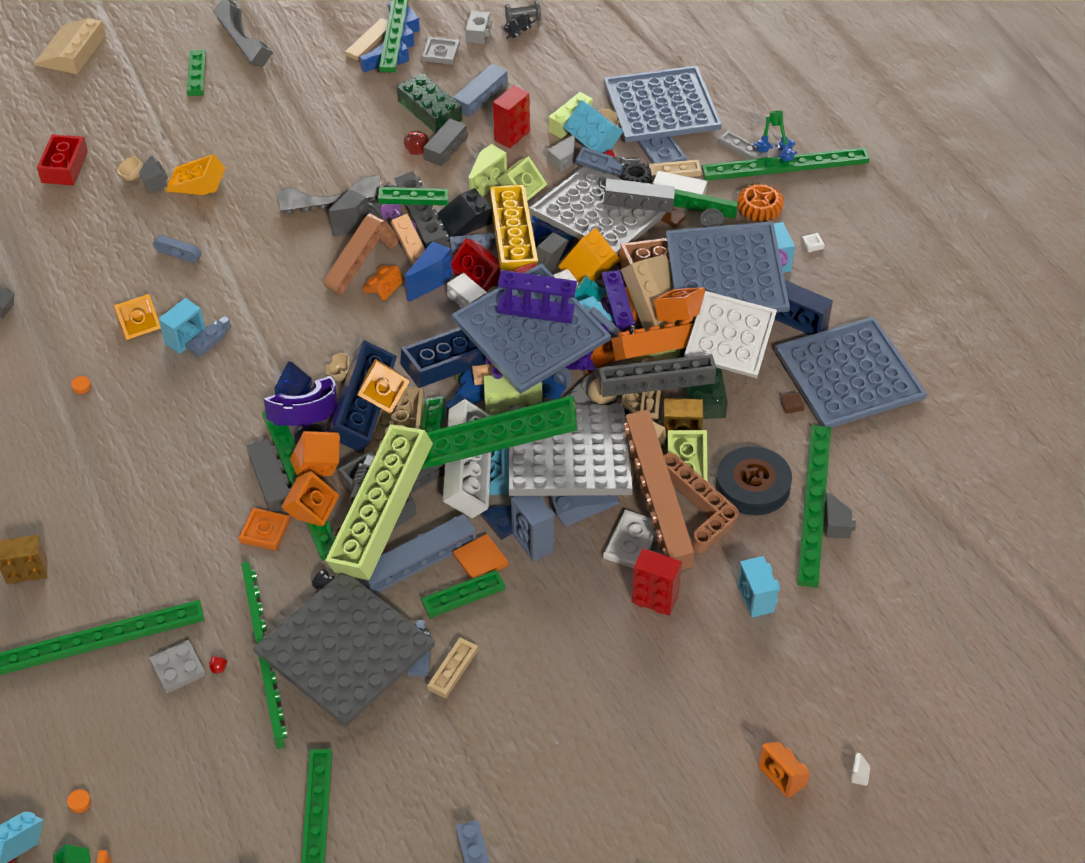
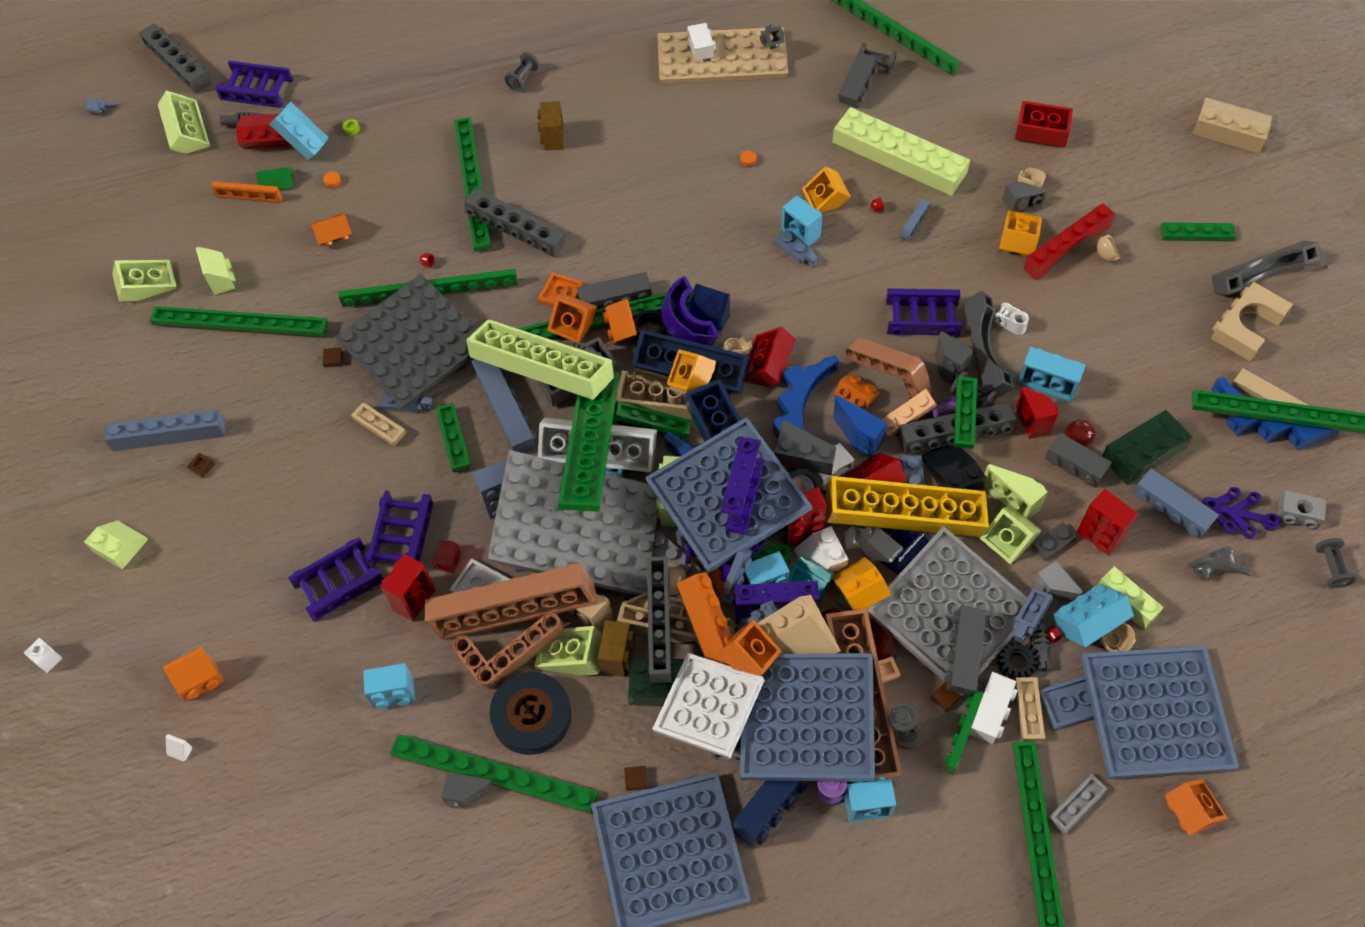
camera: 100 degrees right, 10 degrees up
light grey plate [149,640,206,694] -> none
light grey plate [422,37,460,65] -> none
orange tile [453,534,509,579] -> none
black hinge [504,13,536,39] -> none
orange gear [737,183,784,223] -> none
plant [753,110,798,162] -> none
white tile [801,233,825,253] -> none
none -> reddish brown tile [187,453,215,478]
none -> dark purple fence [288,537,384,622]
none -> orange slope [311,213,352,247]
none -> reddish brown tile [322,347,343,367]
none -> dark purple fence [365,490,434,568]
none -> clear red brick [432,541,462,574]
none -> dark grey brick [464,188,565,257]
none -> sand blue hinge [734,600,777,633]
none -> red slope [745,326,796,387]
none -> blue arch [772,355,839,438]
none -> dark grey wedge [775,420,837,475]
none -> yellowish green brick [832,107,970,196]
none -> red hinge [871,197,884,212]
none -> dark purple fence [886,288,962,337]
none -> white piece [992,303,1029,335]
none -> red slope [1015,387,1059,439]
none -> medium azure brick [1017,347,1086,403]
none -> red arch [1023,203,1116,280]
none -> dark grey plate [1032,522,1077,561]
none -> tan hair [1097,234,1121,262]
none -> orange slope [1164,779,1228,836]
none -> dark grey animal [1189,546,1252,581]
none -> dark purple plant [1201,487,1280,539]
none -> tan arch [1211,282,1293,361]

